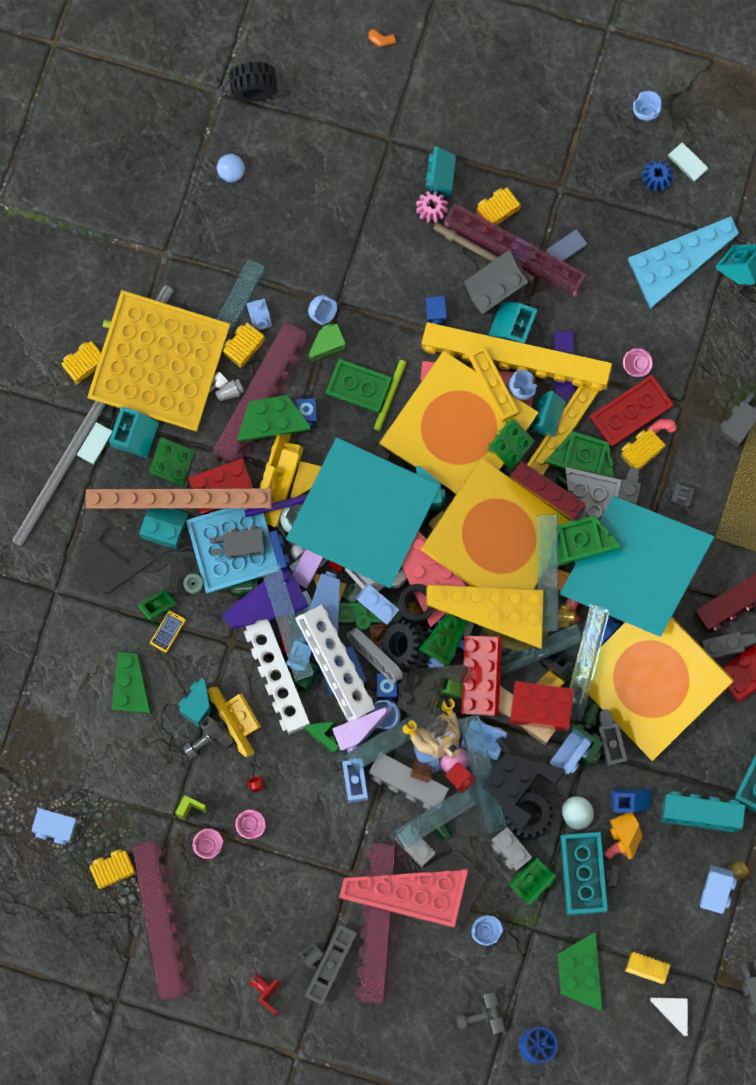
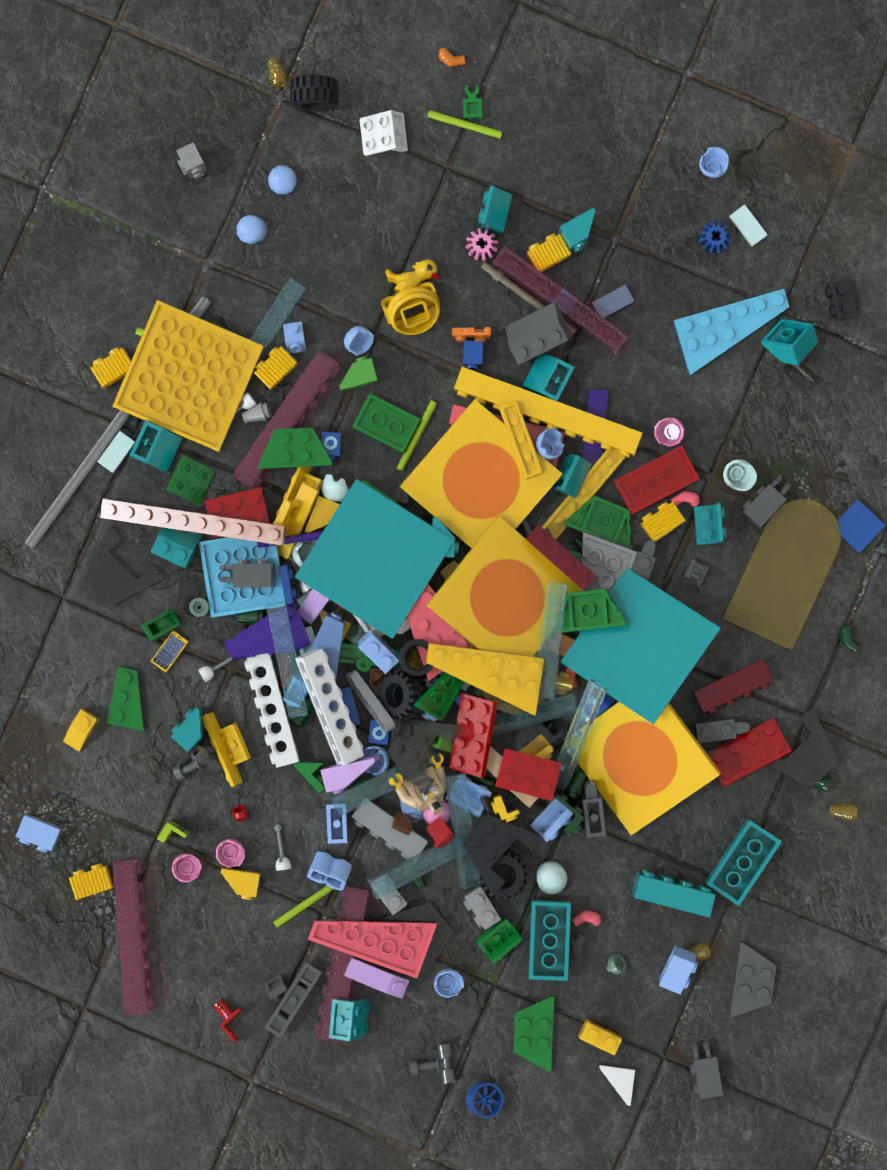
camera: 10 degrees right, 10 degrees up
green hinge [487,418,535,470] -> none
light orange slope [610,813,643,859] -> none
blue slope [611,788,651,813] -> none
none -> yellow slope [63,709,100,752]
none -> light grey brick [176,142,207,179]
none -> white hinge [198,657,232,683]
none -> yellow slope [221,867,261,900]
none -> light blue hair [236,215,267,244]
none -> clear yellow cone [267,58,288,89]
none -> lime bar [273,885,334,928]
none -> hinge [274,824,292,871]
none -> light blue brick [307,852,352,891]
none -> light aqua hair [322,474,350,502]
none -> teal bracket [329,998,370,1041]
none -> lavender slope [344,957,409,998]
none -> white bracket [360,110,408,156]
none -> yellow piece [381,282,440,335]
none -> yellow animal [385,259,439,293]
none -> lime bar [428,110,502,139]
none -> orange wing [452,327,491,343]
none -> green plate [463,85,482,119]
none -> dark green arm [471,775,494,789]
none -> yellow bracket [491,794,520,822]
none -> teal slope [558,208,595,253]
none -> sand green tile [606,954,627,975]
none -> teal bracket [693,503,726,545]
none -> light aqua hair [723,460,757,491]

